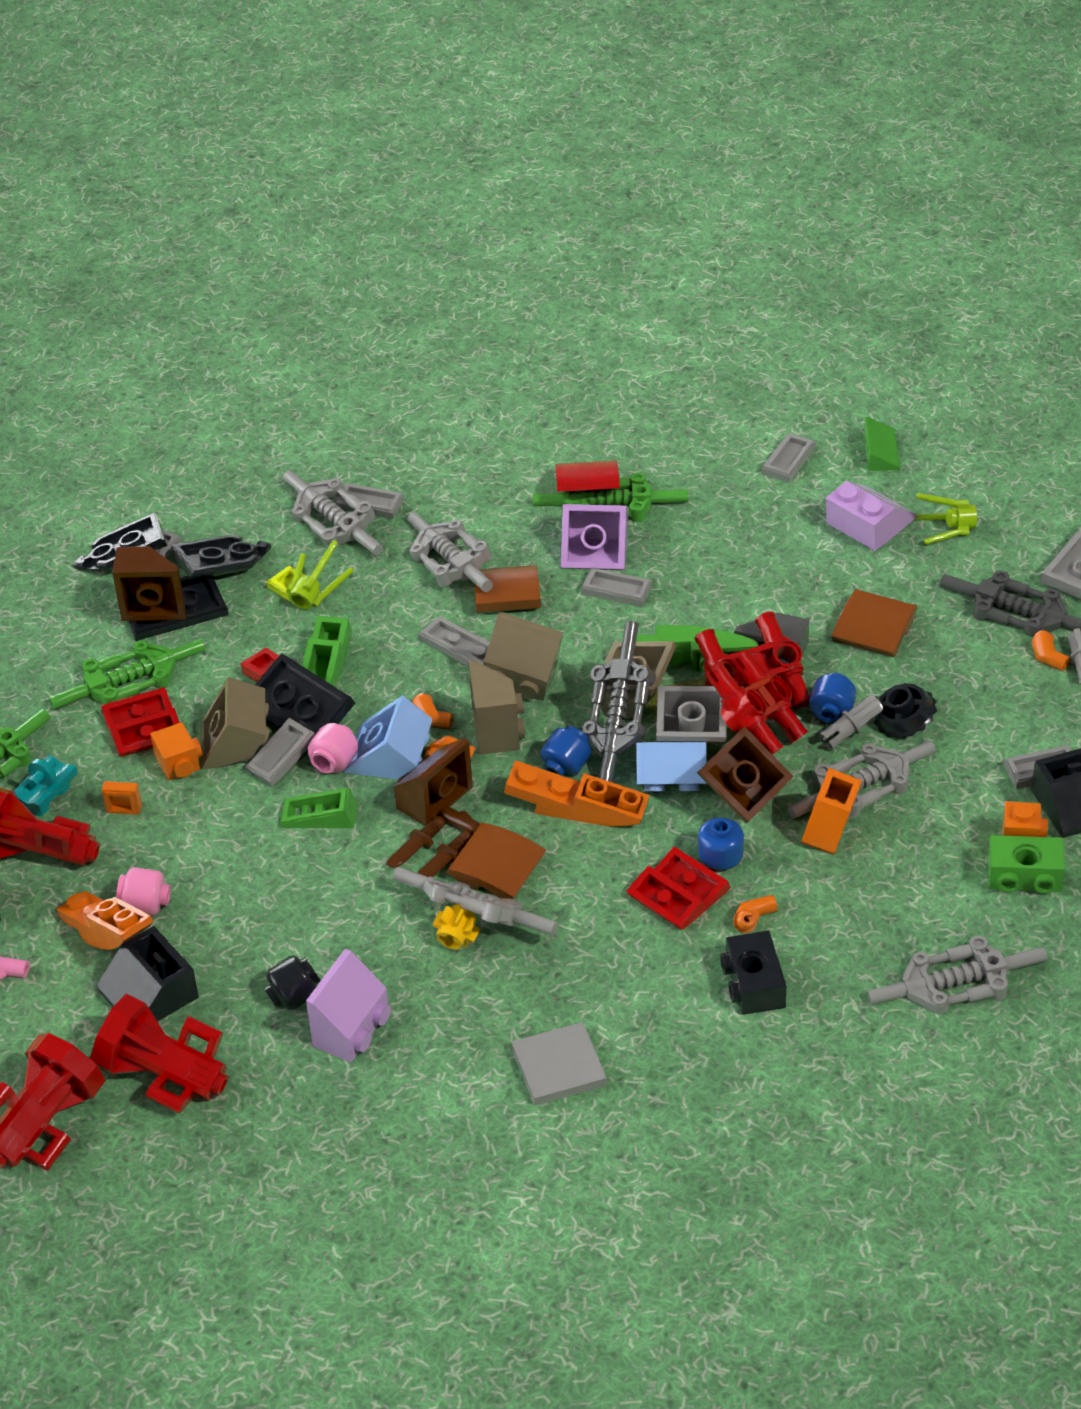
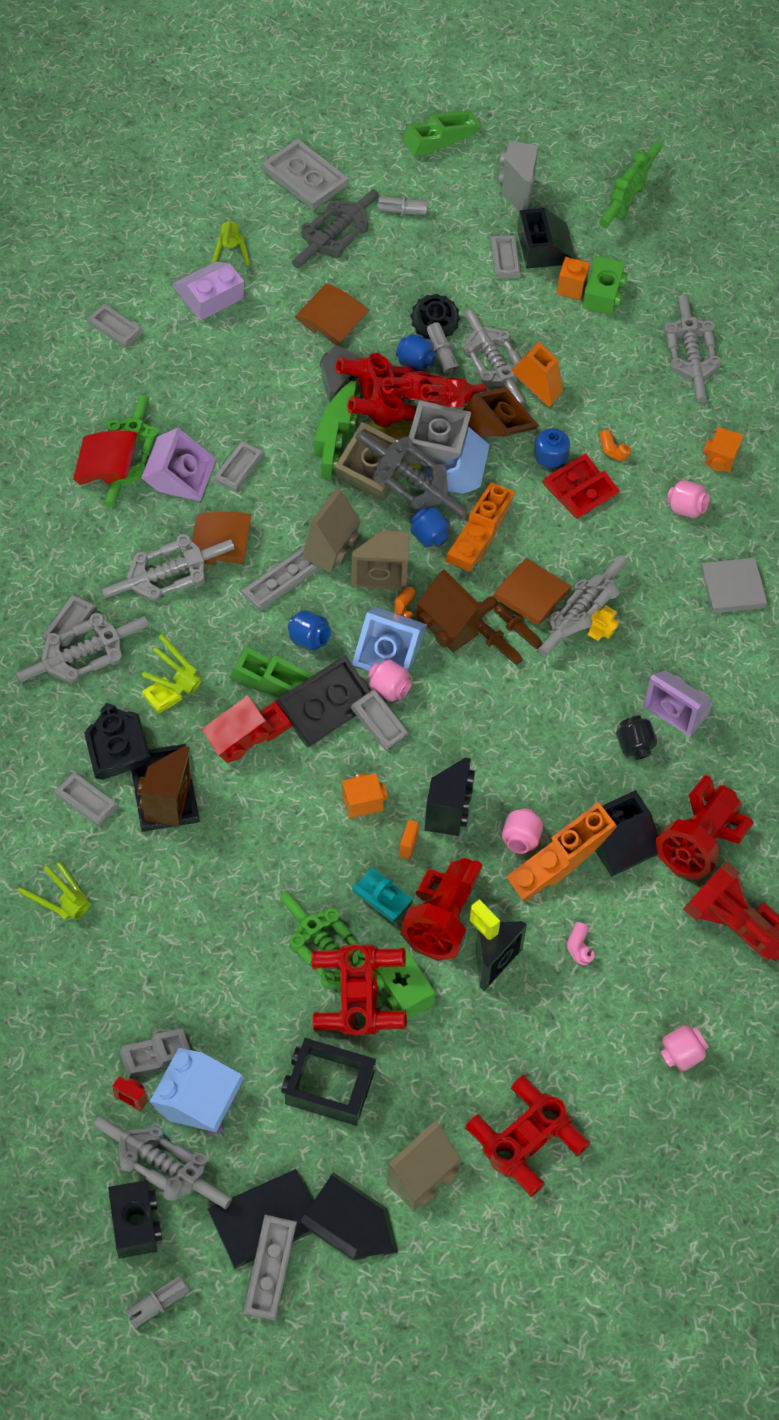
camera: 85 degrees left, 15 degrees up
bright green bar [49,639,205,710] -> none
black tile [73,513,167,571] -> none
red slope [101,687,180,757] -> none
dark tan slope [201,677,269,769] -> none
bright green slope [280,787,357,828] -> none
orange arm [412,693,454,730] -> none
black brick [720,930,787,1015] -> none
bright green slope [864,417,900,471] -> none
orange arm [1032,630,1070,671] -> none
none -> lime plant [17,862,91,921]
none -> brick [201,695,274,763]
none -> blue head [288,610,331,651]
none -> black slope [424,757,475,836]
none -> bright pink head [667,480,710,518]
none -> orange brick [703,427,743,473]

